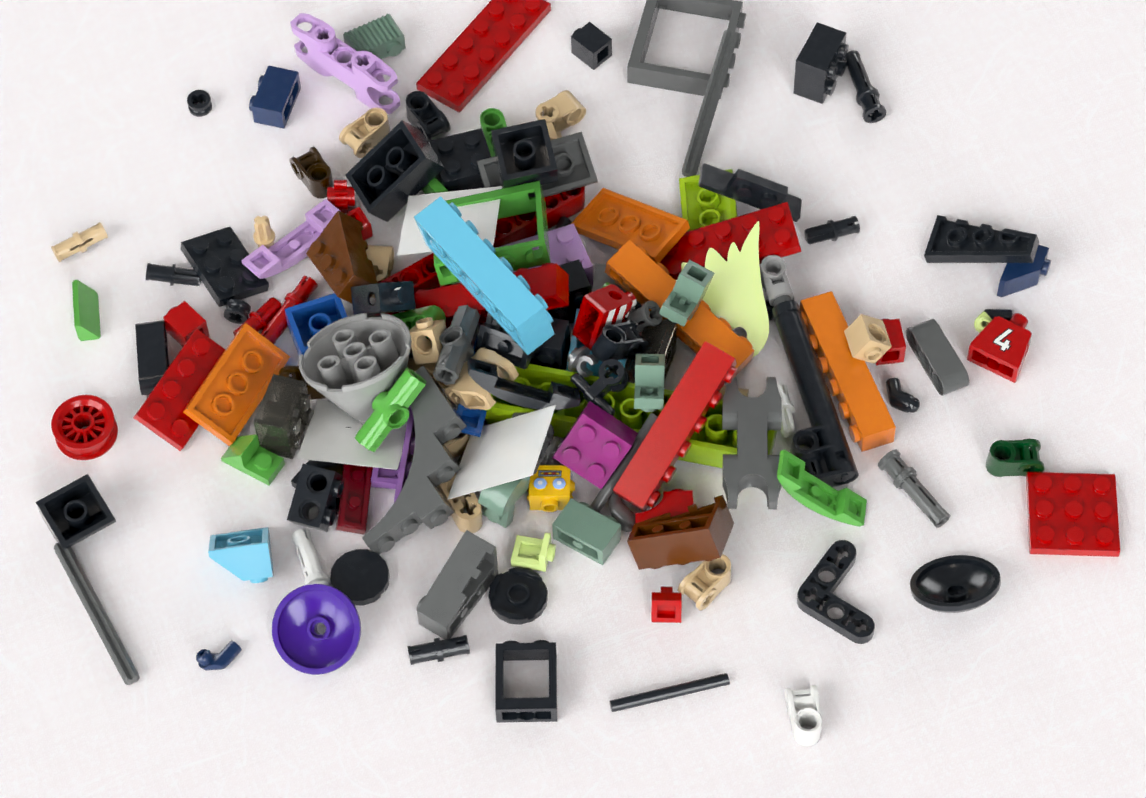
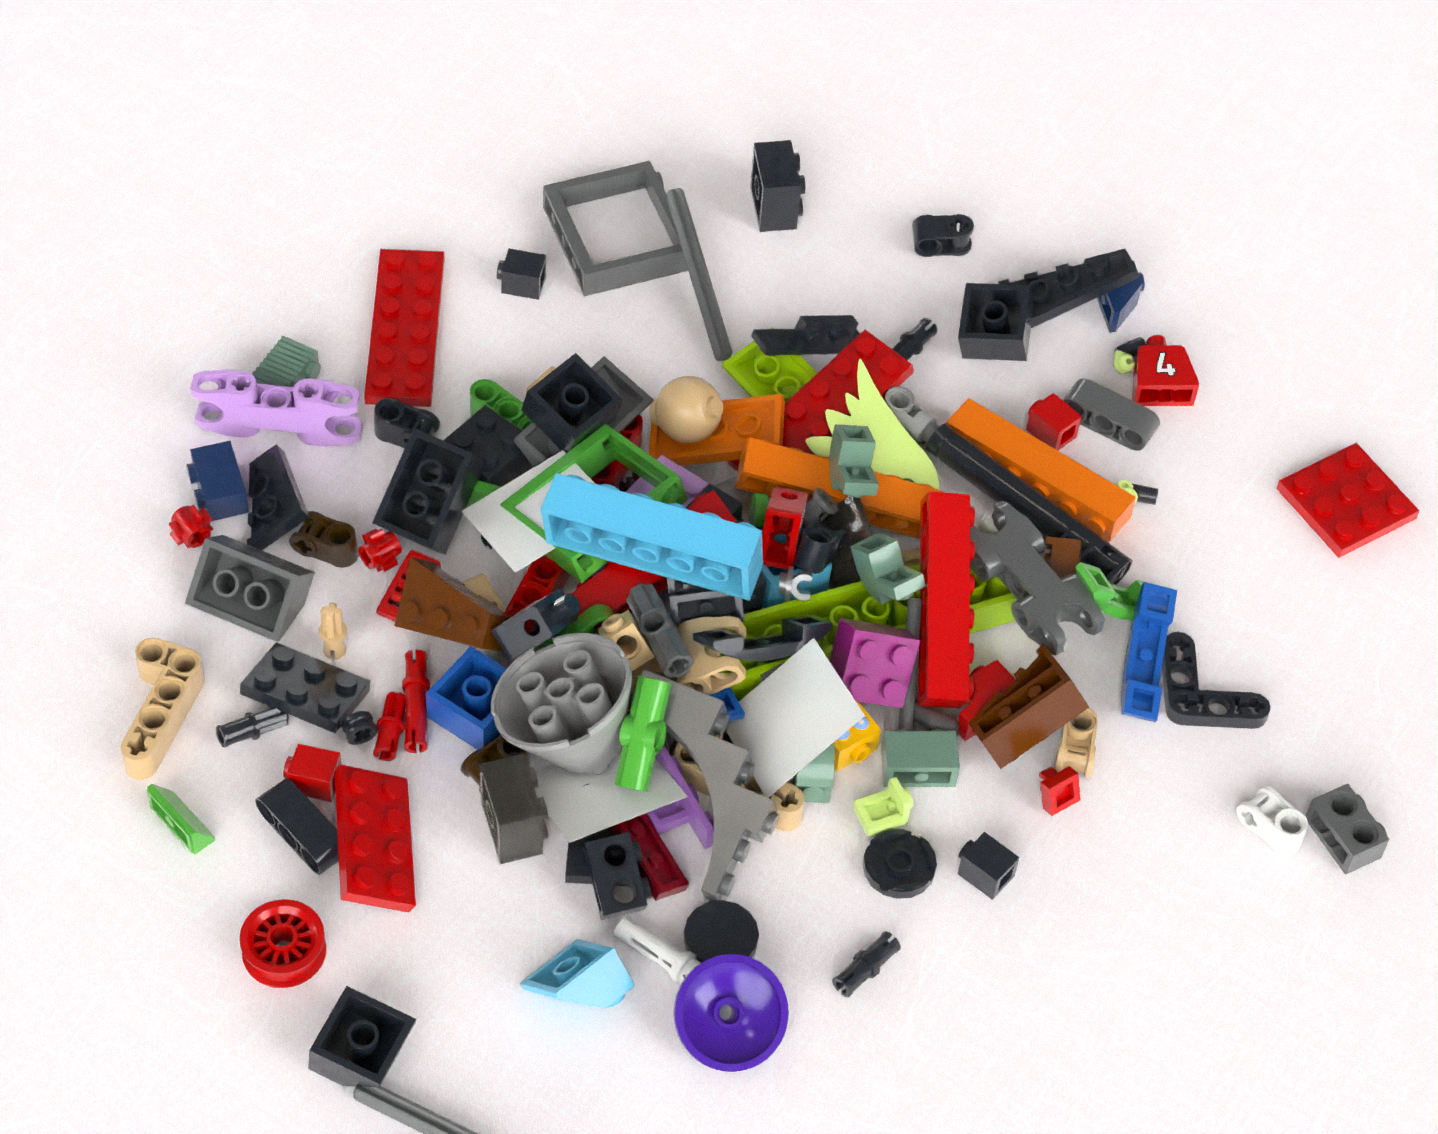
camera: 40 degrees left, 5 degrees down
tan pin [51,222,108,262] -> none
orange plate [183,323,290,446] -> none
black bush [187,90,212,117] -> none
dark blue arm [196,640,242,671] -> none
bright green slope [221,434,285,486] -> none
lavender slope [242,199,340,279] -> none
tan piece [339,107,390,158] -> none
dark grey wedge [416,530,499,640] -> none
black window [495,640,557,723] -> none
tan piece [535,90,586,132] -> none
black piece [570,359,629,416] -> none
black bar [609,673,730,712] -> none
black pin [844,50,887,123] -> none
tan brick [844,314,892,364] -> none
dark grey pin [878,449,950,528] -> none
black arm [886,378,920,413] -> none
black dish [910,555,1001,613] -> none
dark green piece [986,438,1044,477] -> none
none -> tan beam [121,638,204,780]
none -> red gear [168,505,213,548]
none -> dark grey slope [185,535,315,642]
none -> black wing [247,444,310,550]
none -> tan brick [649,376,723,443]
none -> black piece [912,214,974,257]
none -> black brick [958,283,1034,361]
none -> black brick [958,832,1020,900]
none -> reddish brown brick [1044,536,1082,578]
none -> black arm [1116,480,1158,505]
none -> blue slope [1121,582,1178,722]
none -> dark grey brick [1305,783,1390,875]

